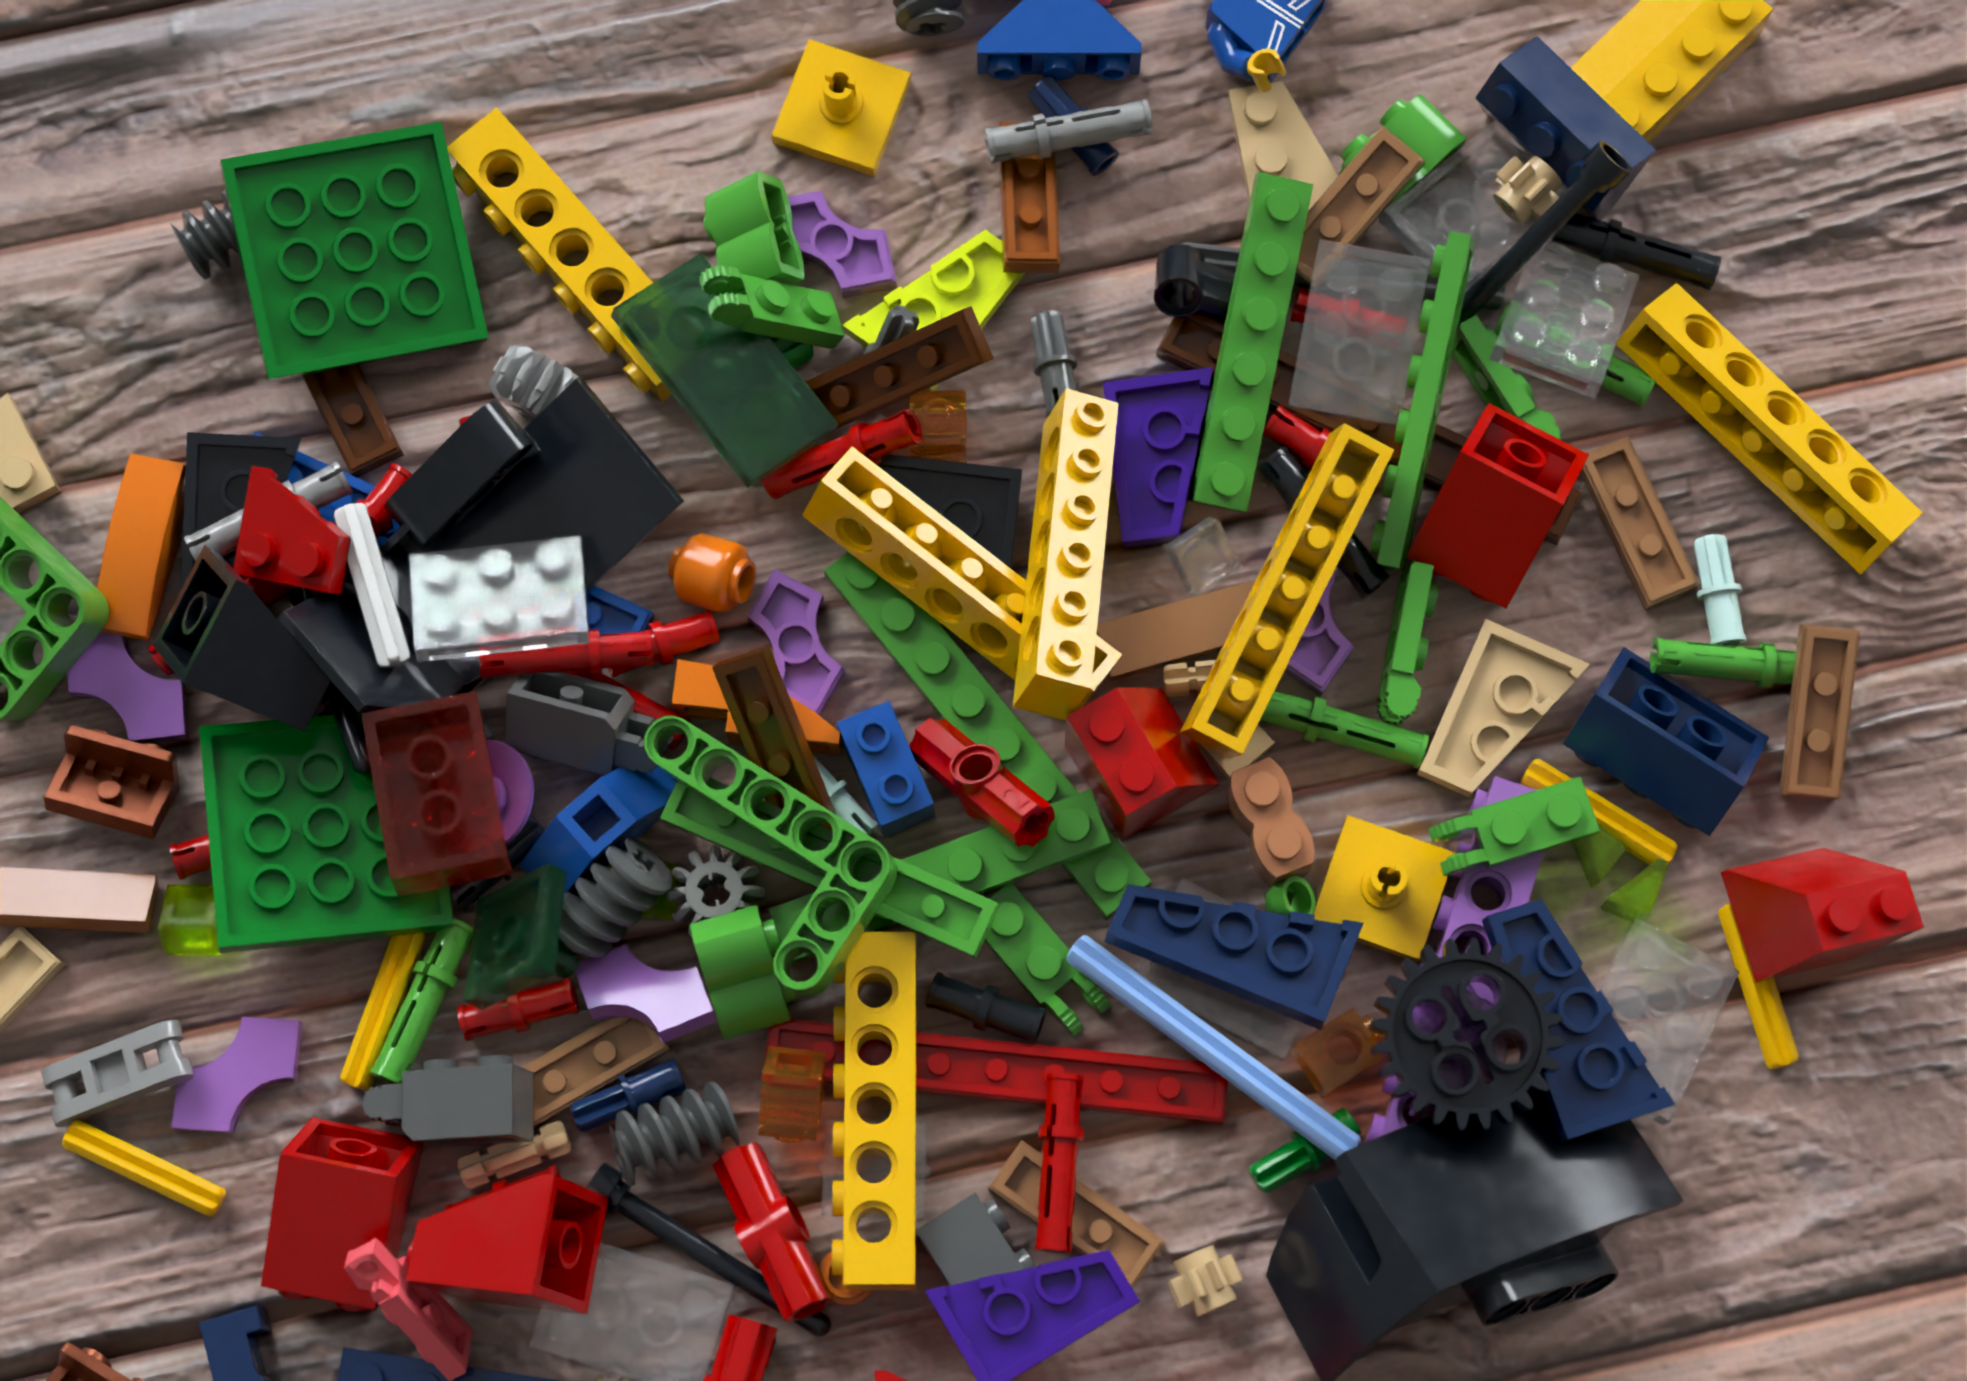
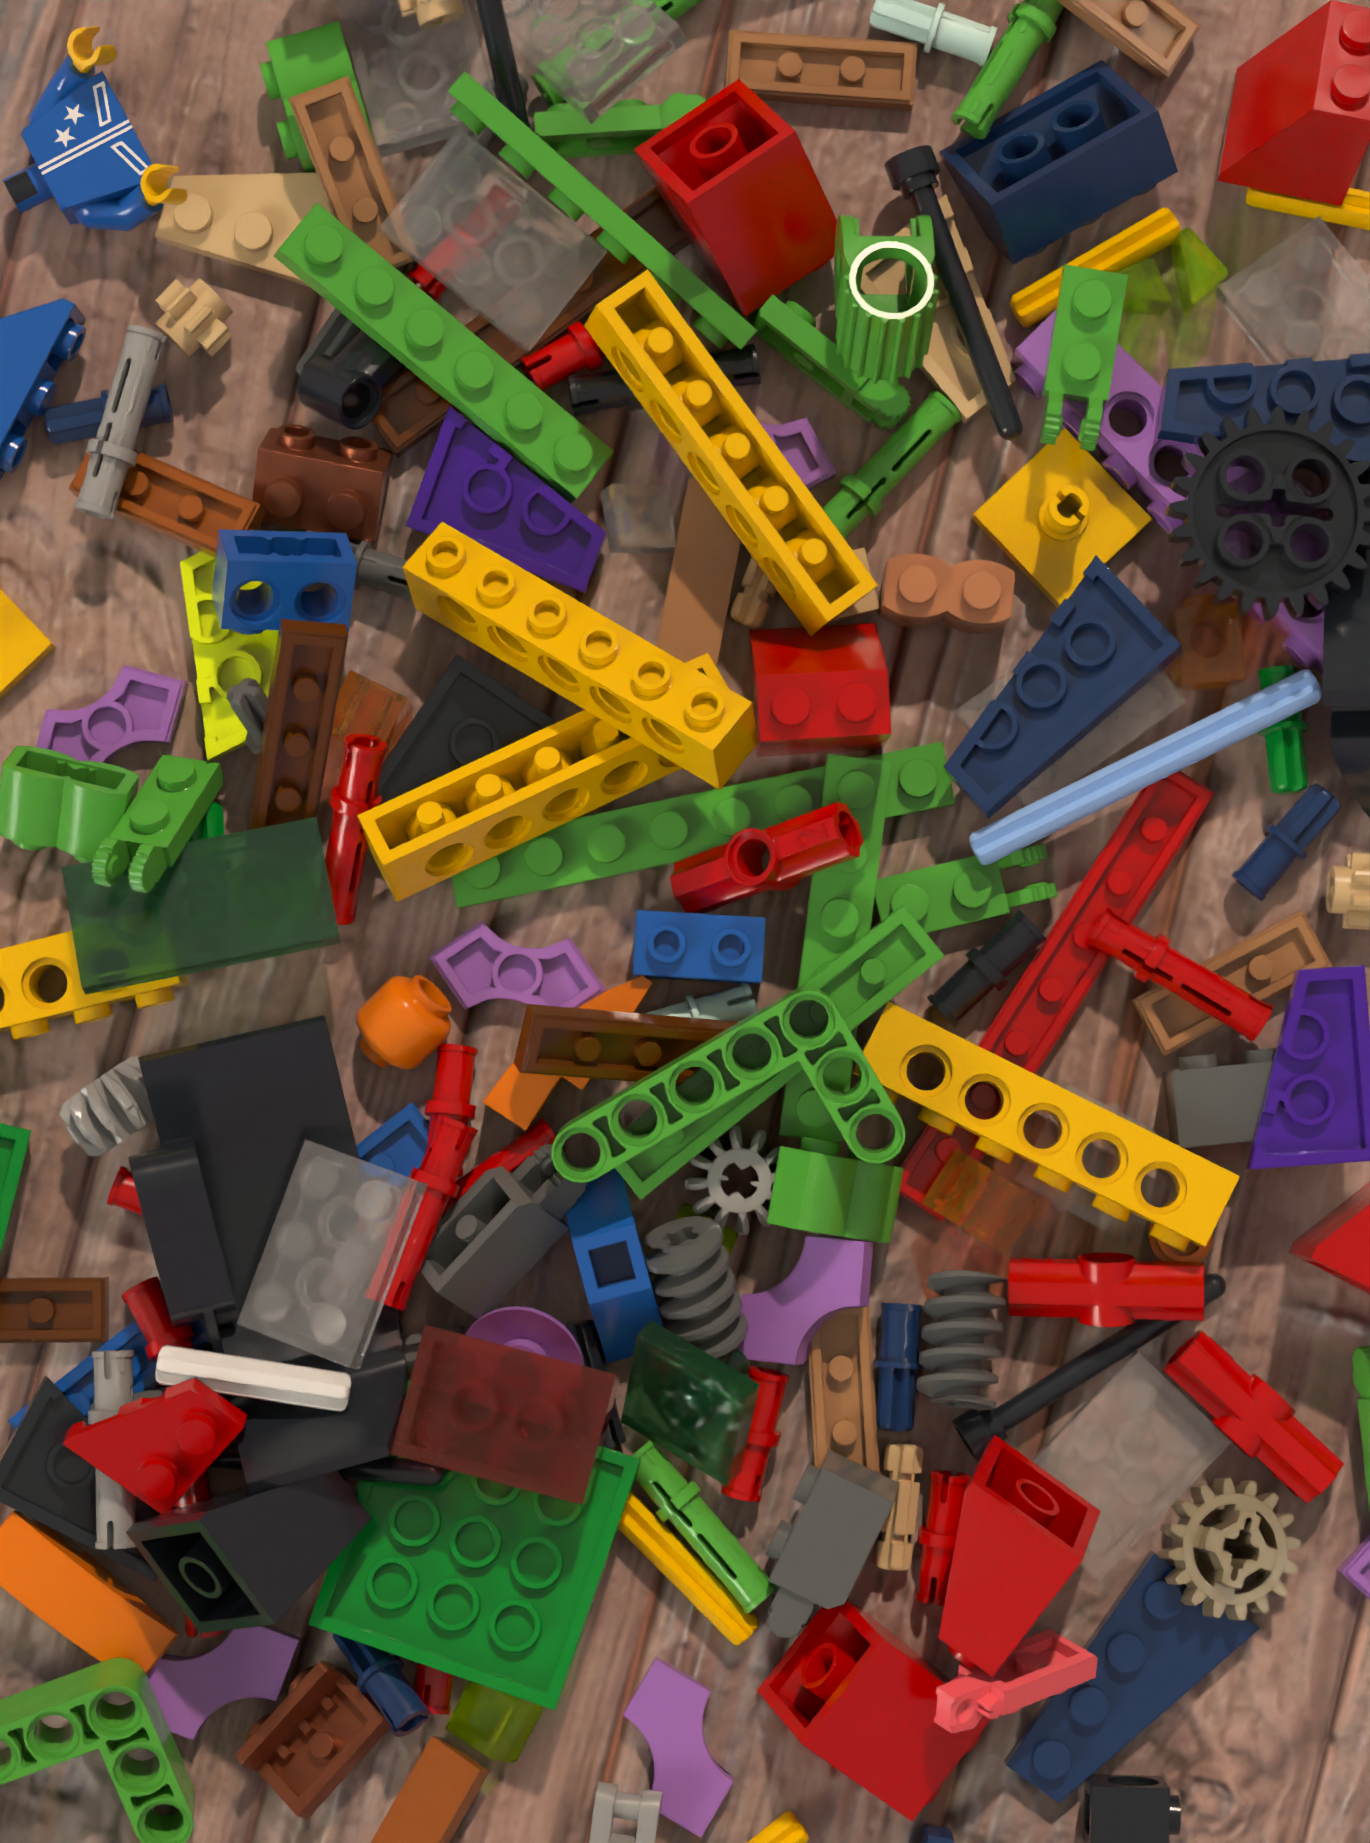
camera: 65 degrees left, 10 degrees up
bright green hinge [1265,876,1316,915] -> none
none -> tan gear [155,278,233,358]
none -> blue brick [212,529,357,635]
none -> copper bracket [252,424,393,543]
none -> dark blue axle [333,1633,430,1737]
none -> bright green piece [834,215,939,384]
none -> black piece [884,145,1023,441]
none -> dark blue axle [1231,784,1341,902]

